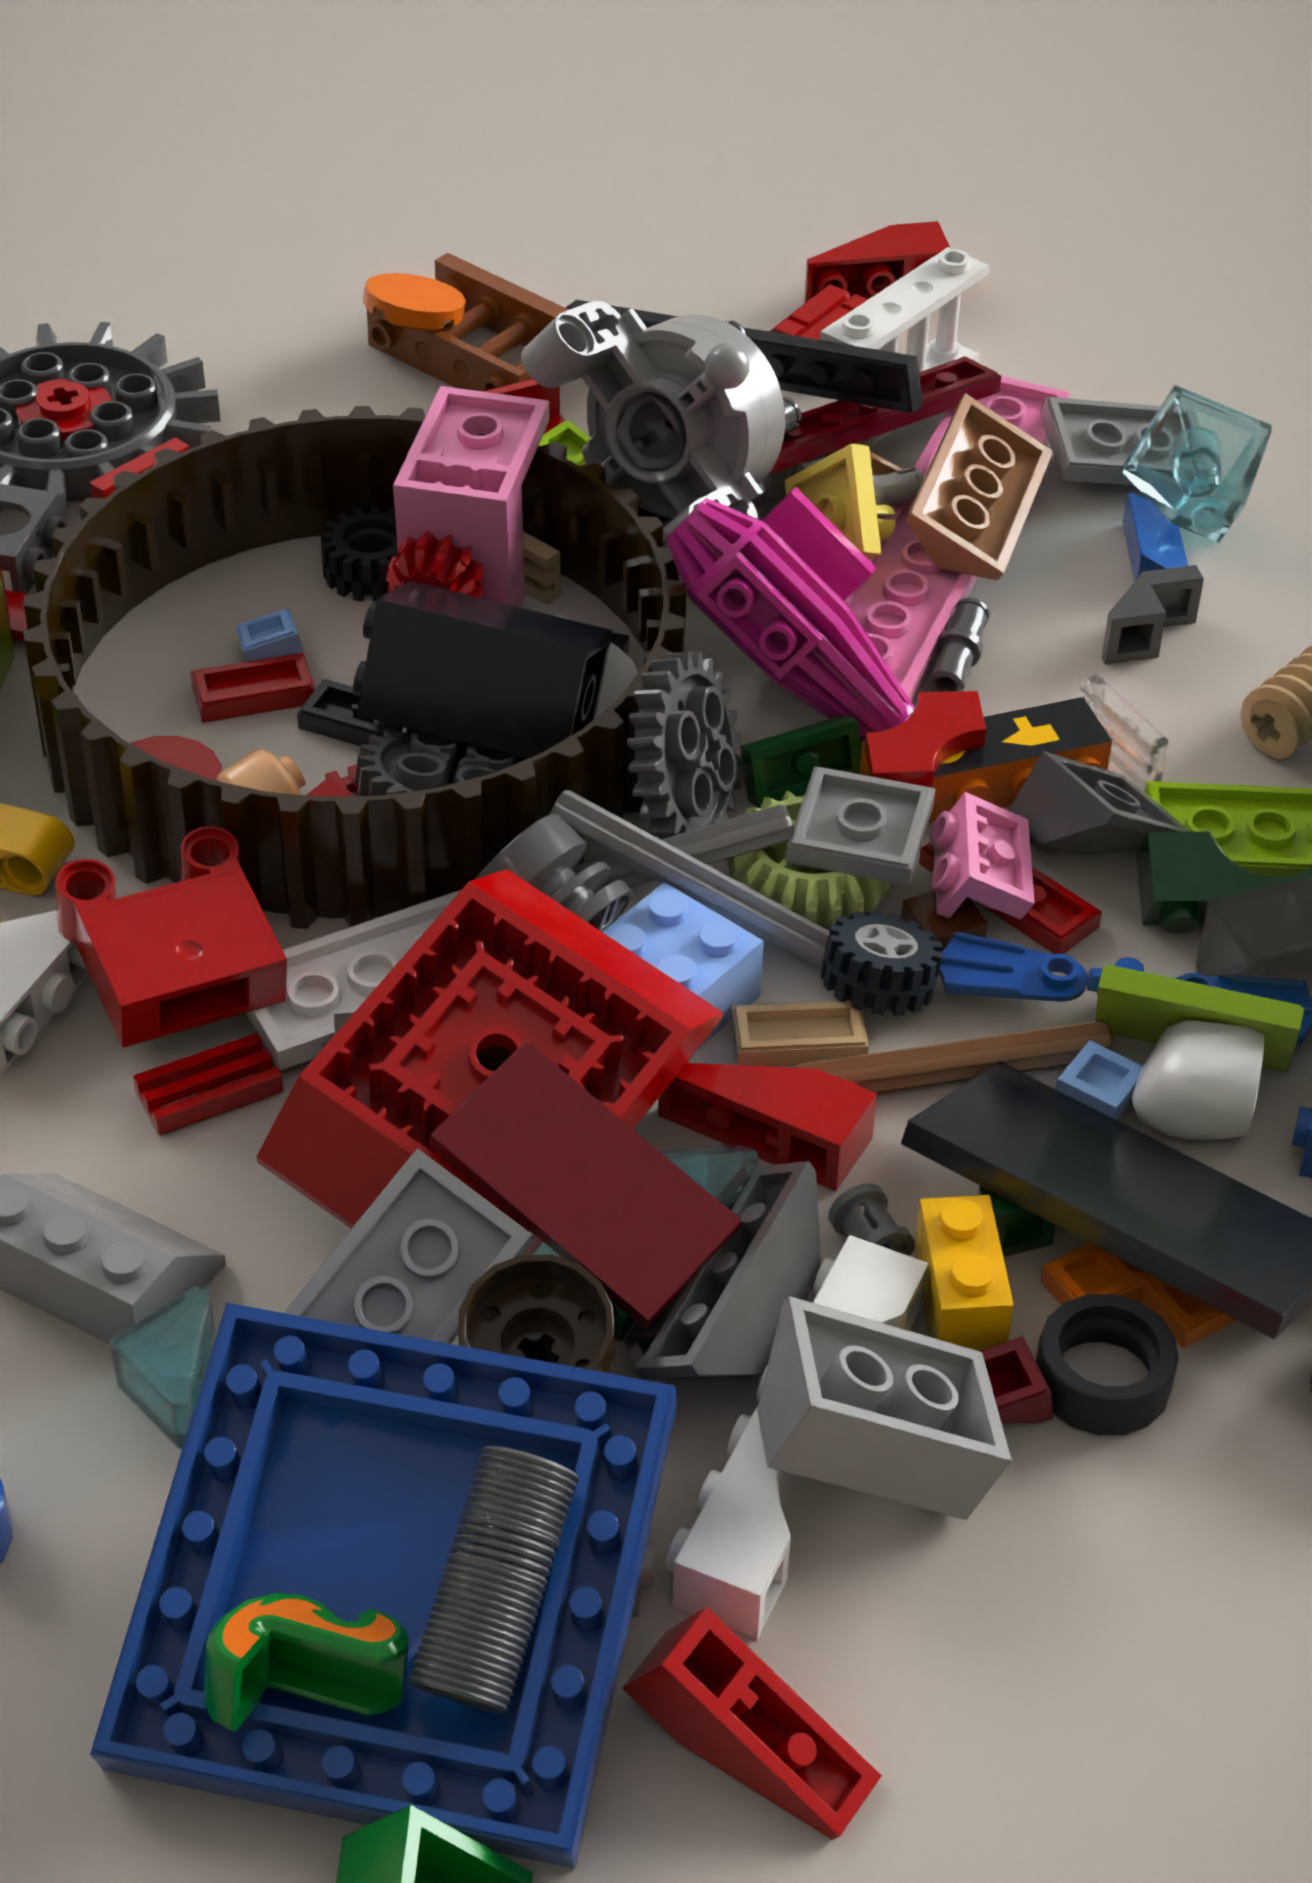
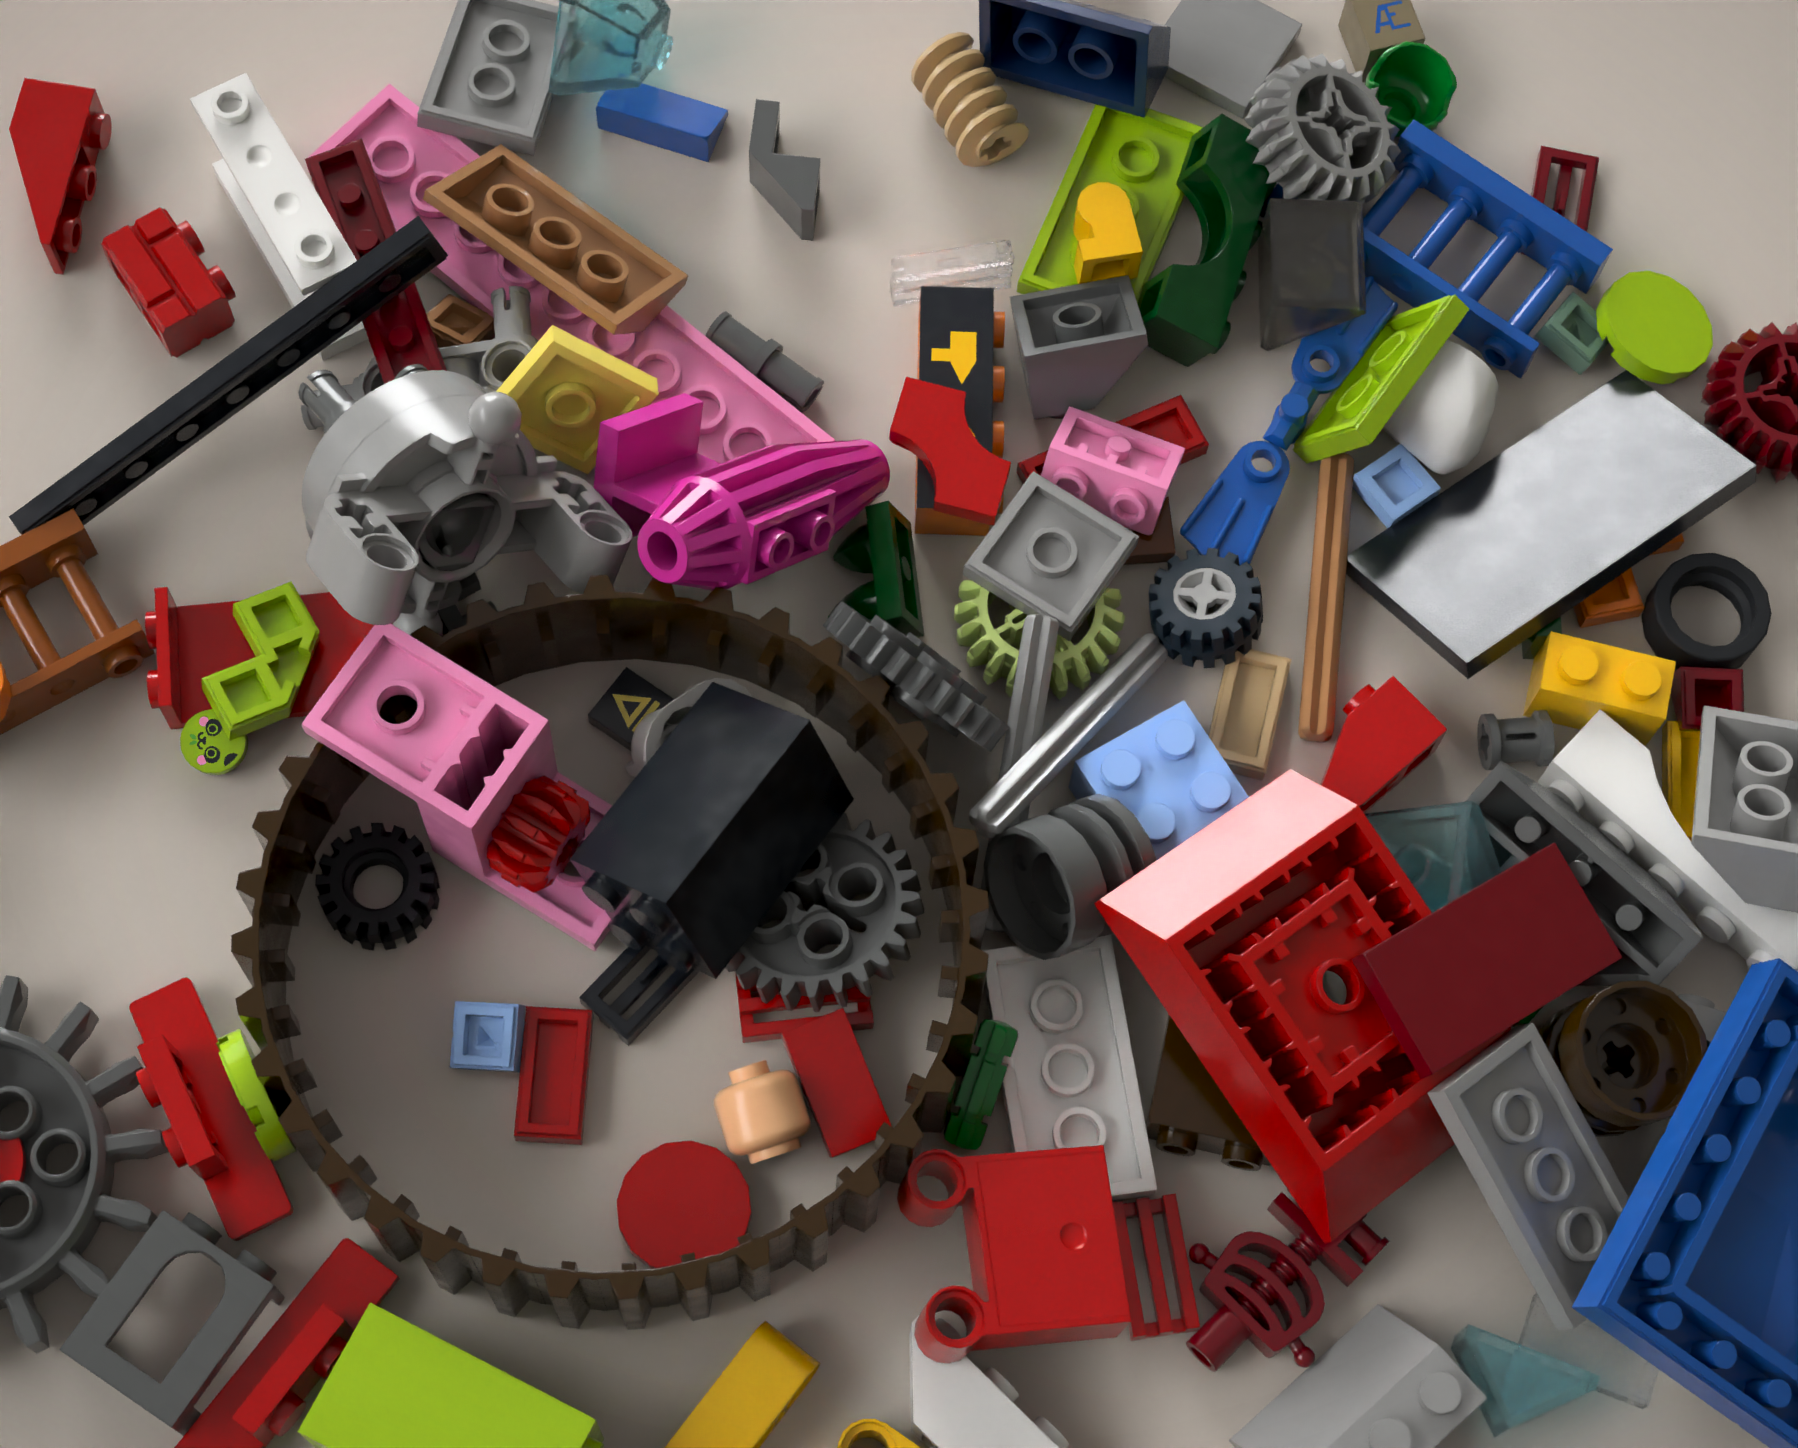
camera: 75 degrees left, 25 degrees up
none -> green axle [943,1019,1018,1150]
none -> yellow leg [1073,182,1143,284]
none -> dark red torso [1186,1189,1390,1372]

